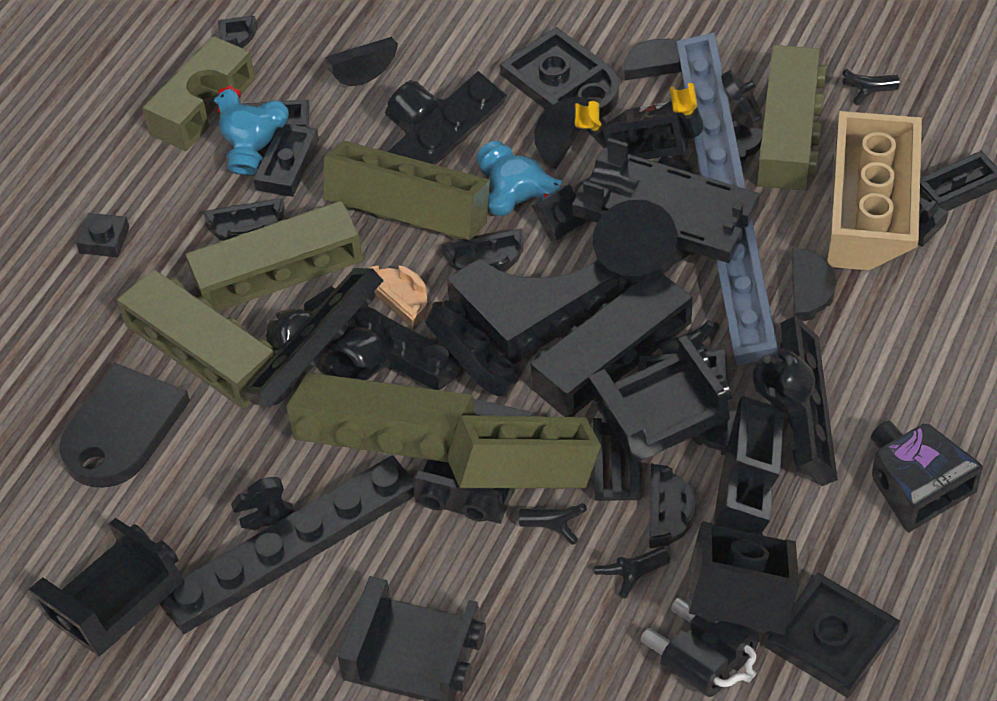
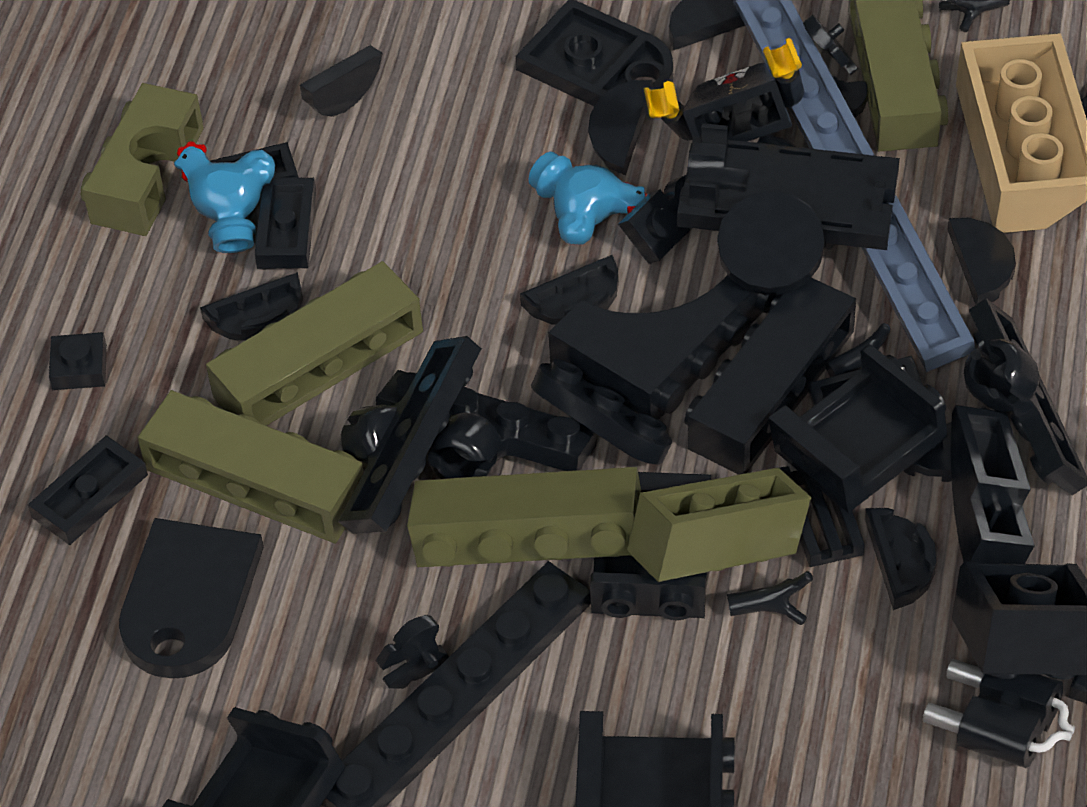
camera: 15 degrees left, 0 degrees up
black tile [218,16,257,48] -> none
olive brick [323,140,490,240] -> none
light nougat tile [370,265,428,329] -> none
black plate [385,71,507,165] -> none
black bar [593,547,670,599] -> none
none -> black plate [28,435,148,545]

